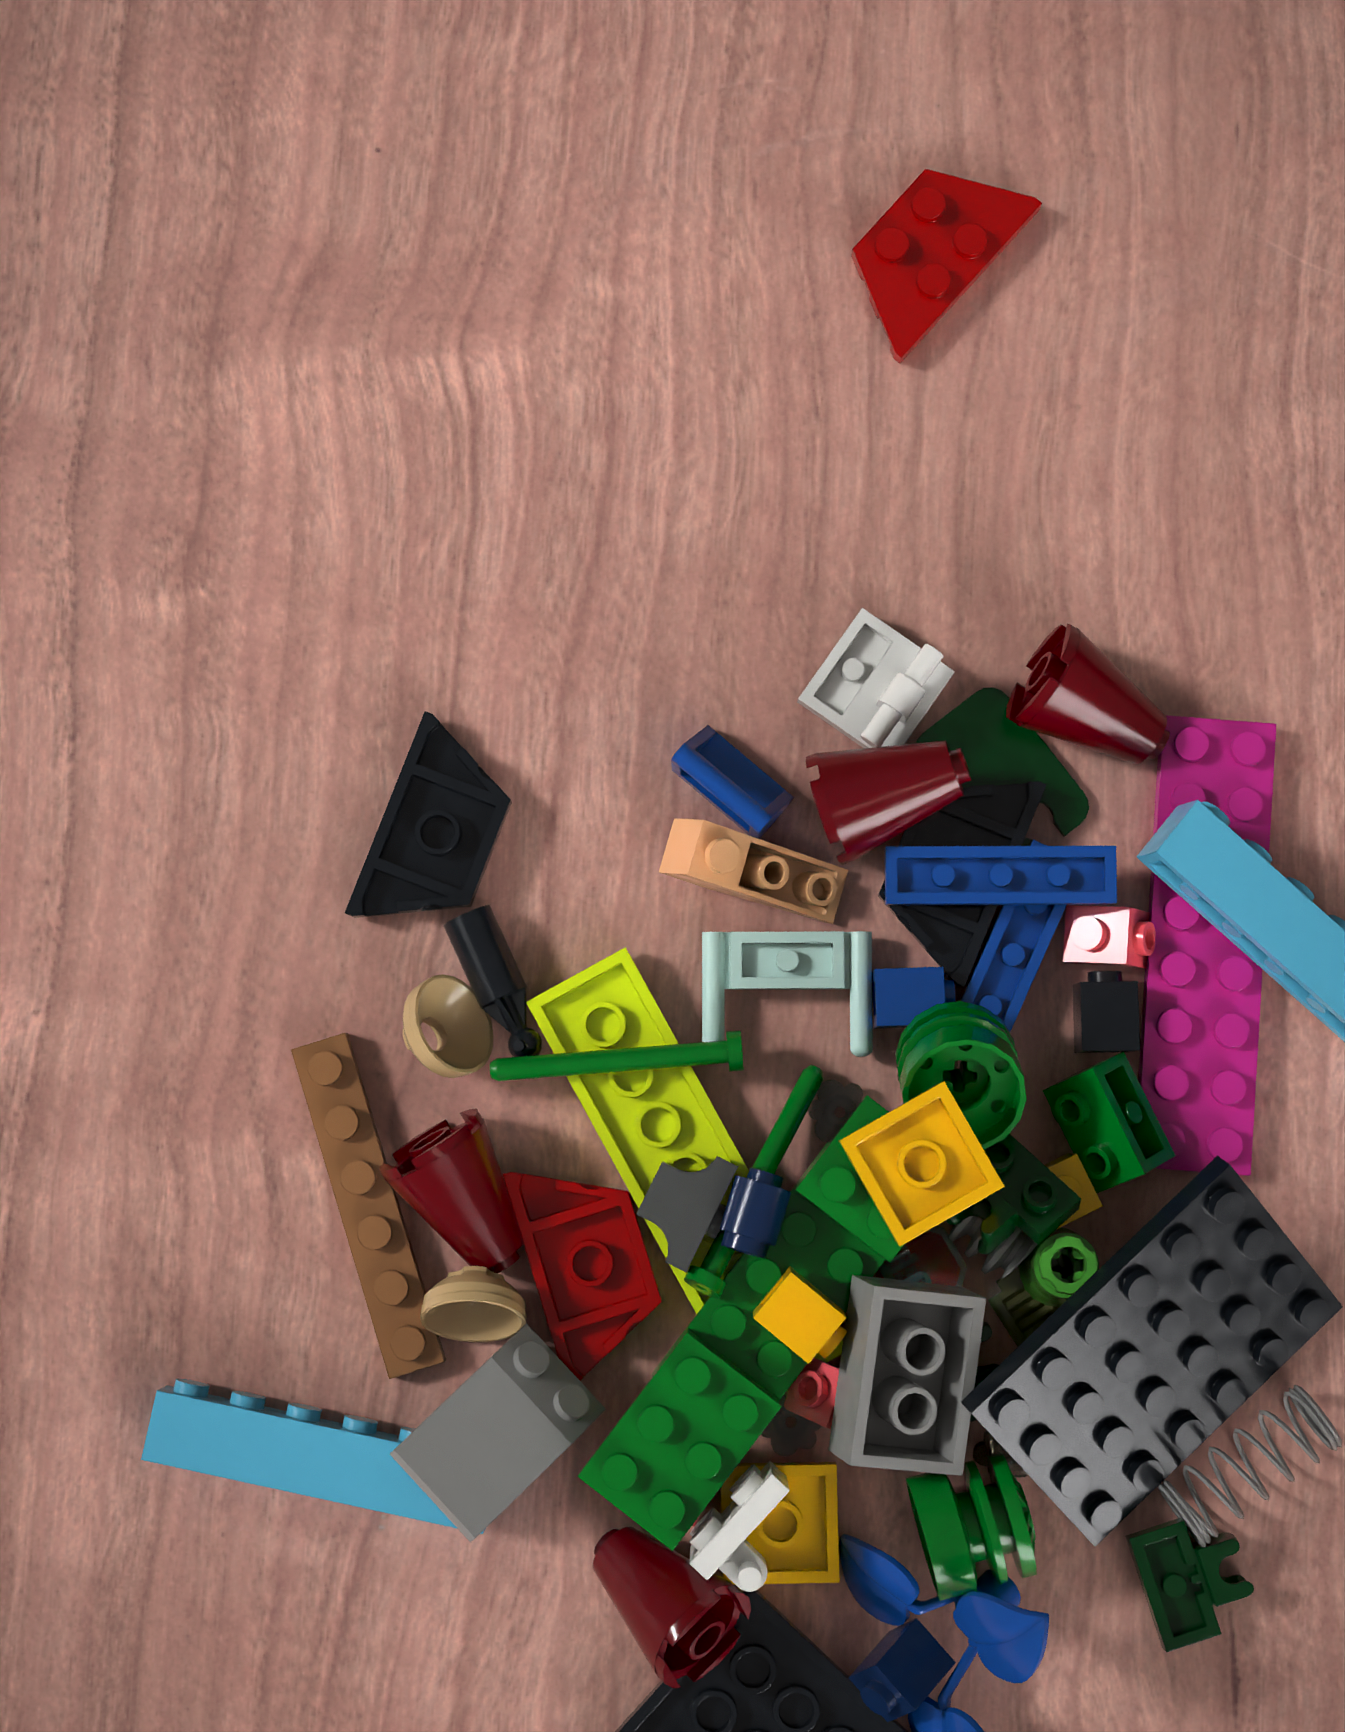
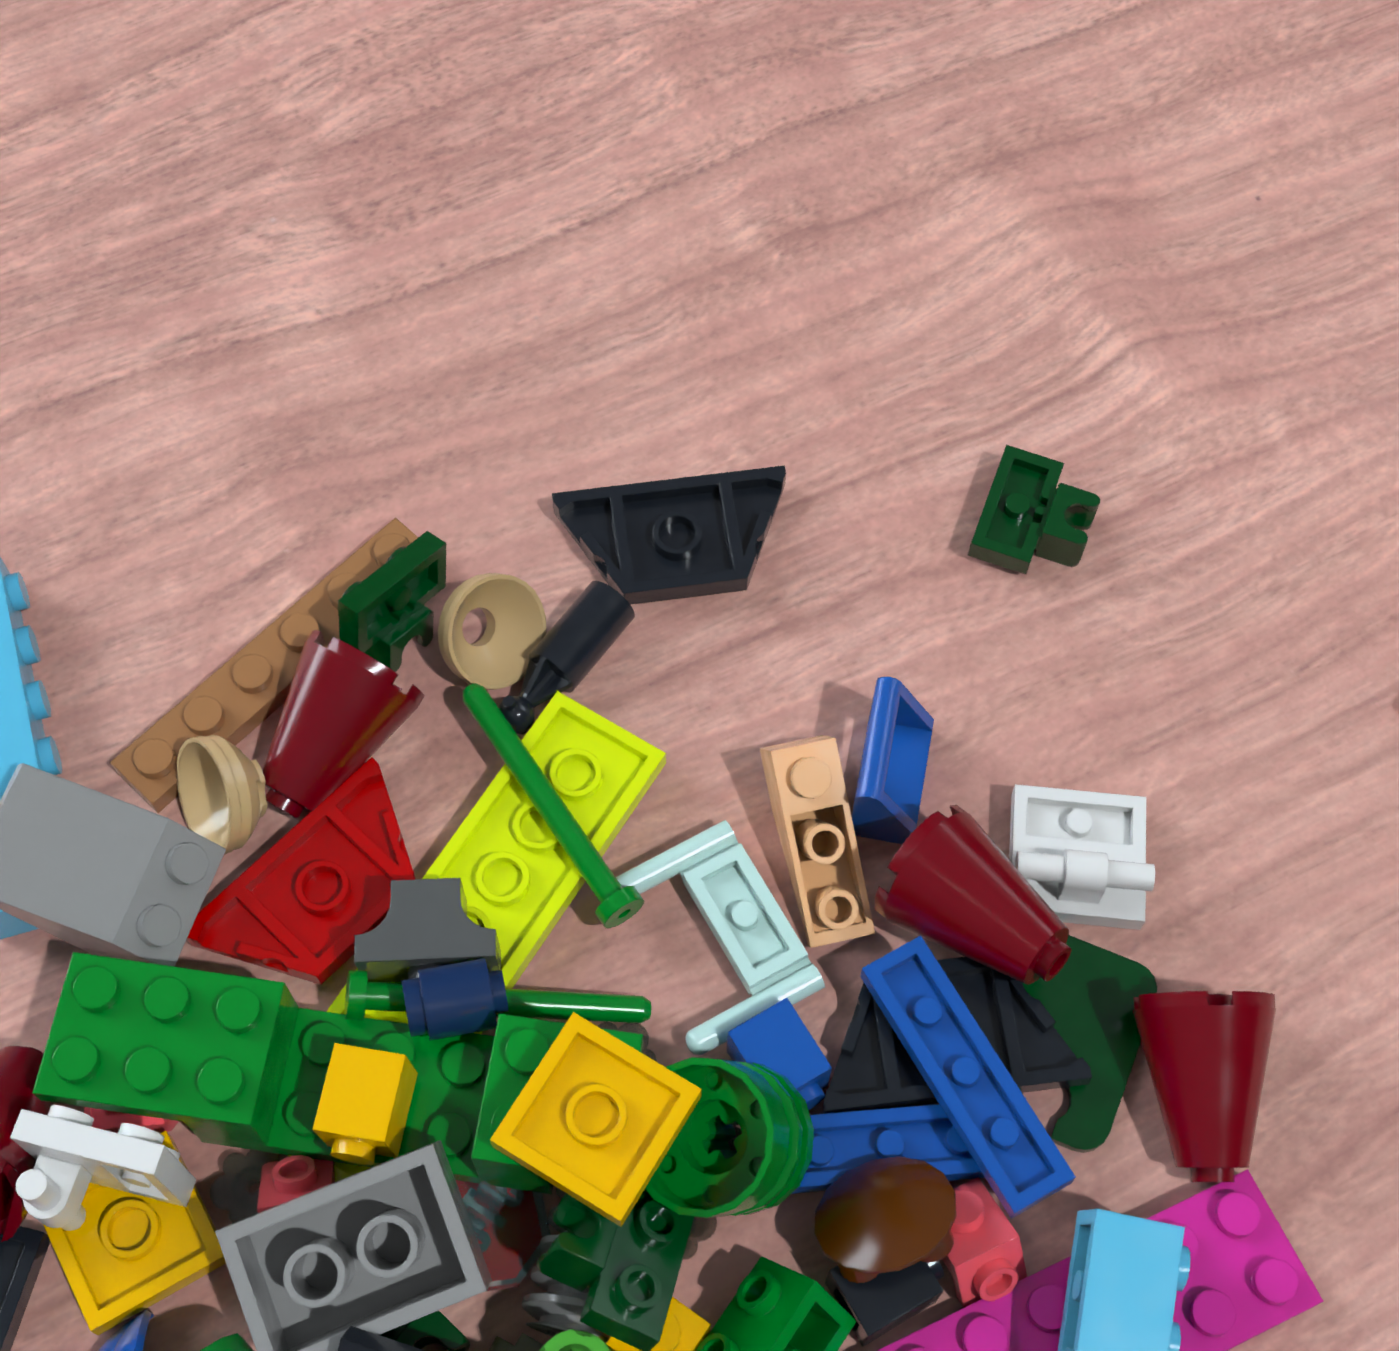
camera: 55 degrees right, 20 degrees down
none -> dark green plate [338,531,446,672]
none -> reddish brown dish [814,1156,957,1283]
none -> dark green plate [968,445,1101,574]

